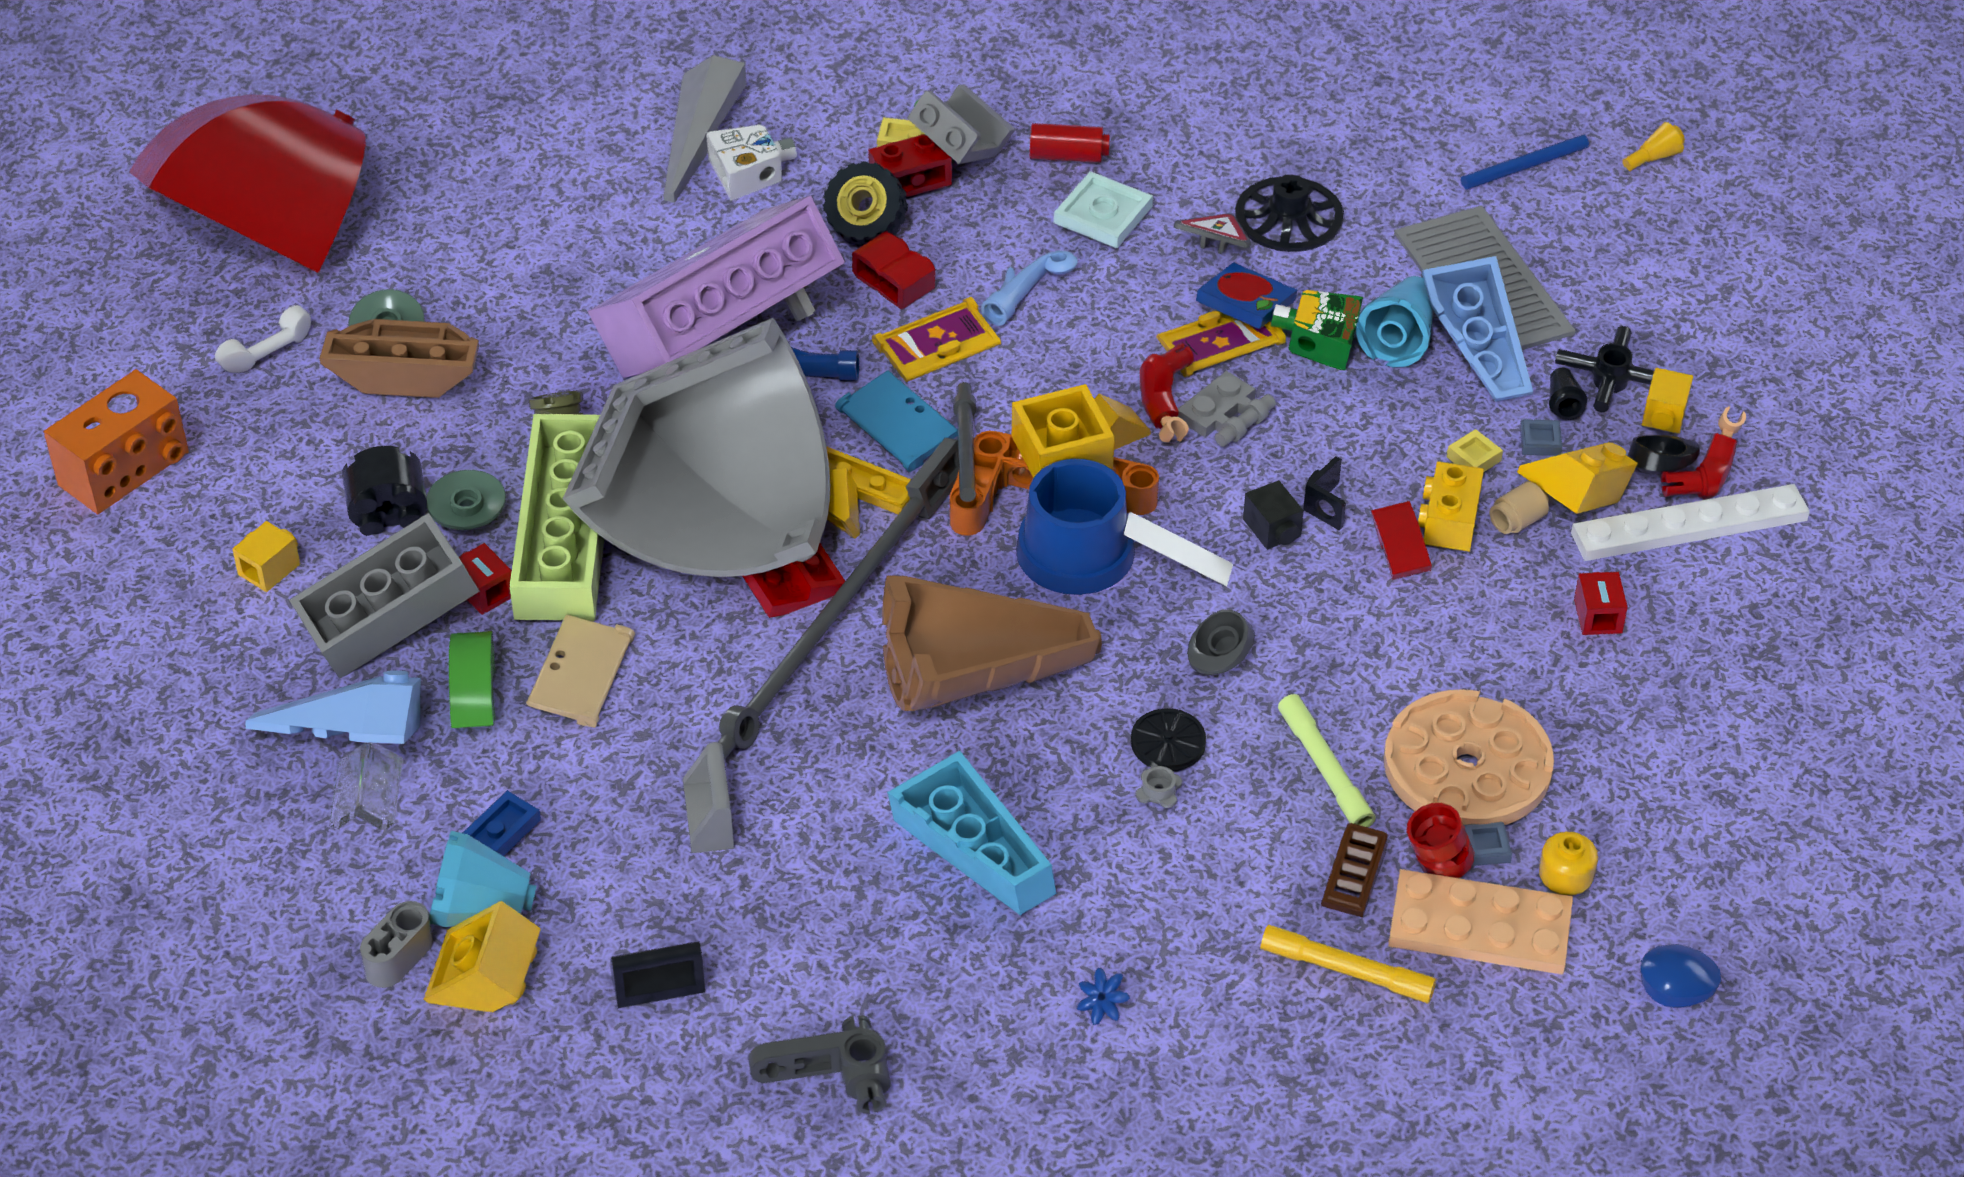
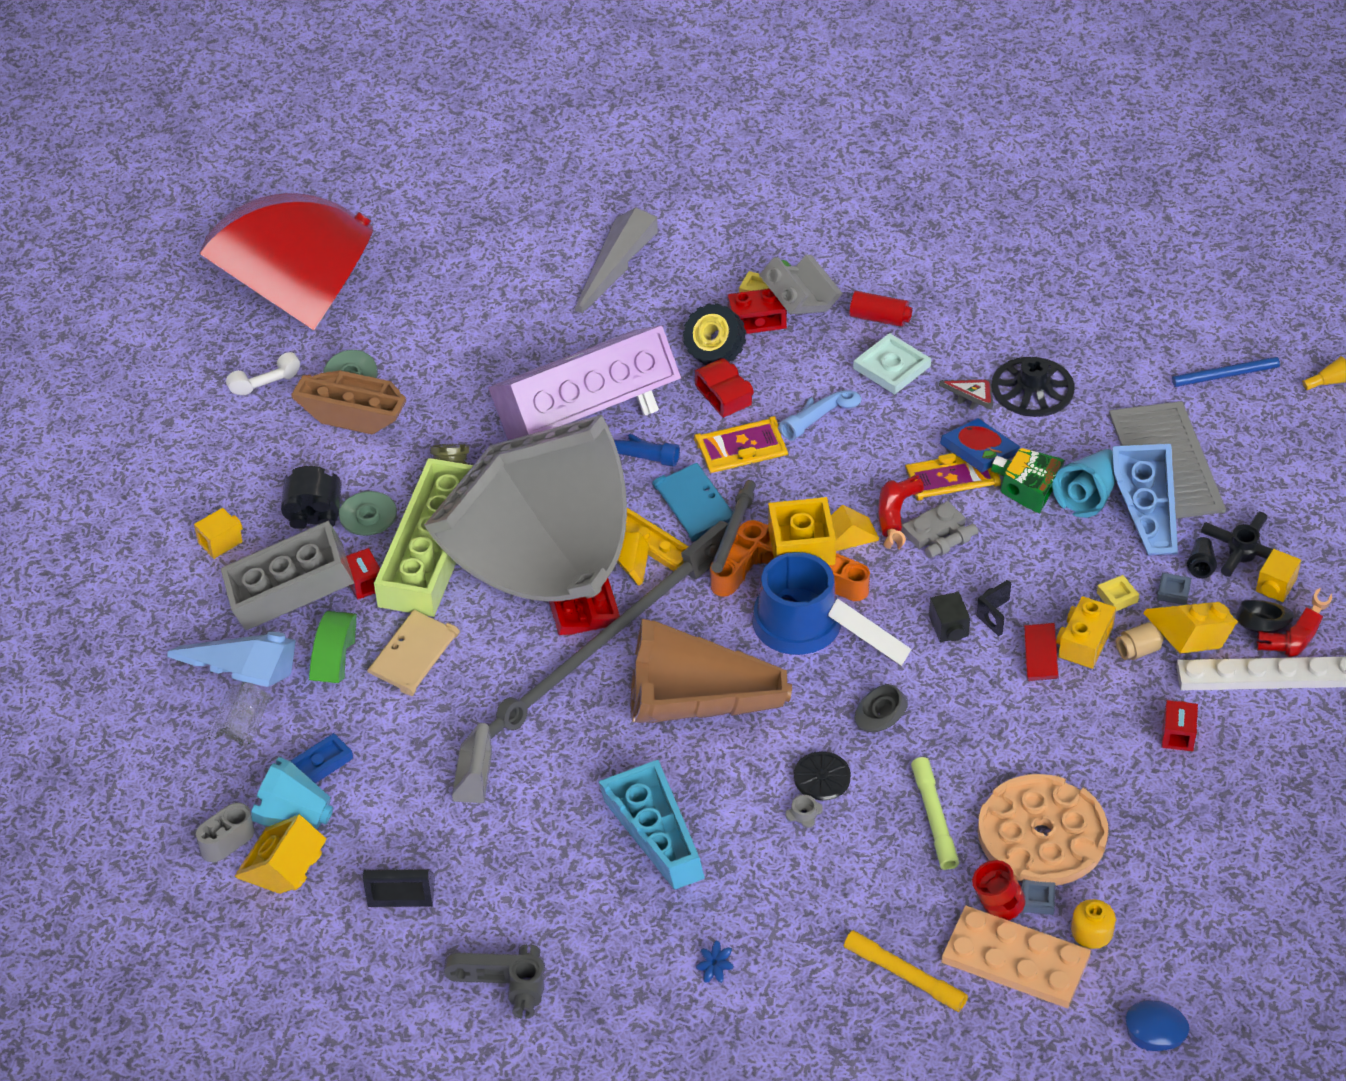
camera: 15 degrees right, 0 degrees up
orange piece [43,369,189,515] -> none
white torso [706,125,797,200] -> none
reddish brown slope [1321,823,1388,918] -> none

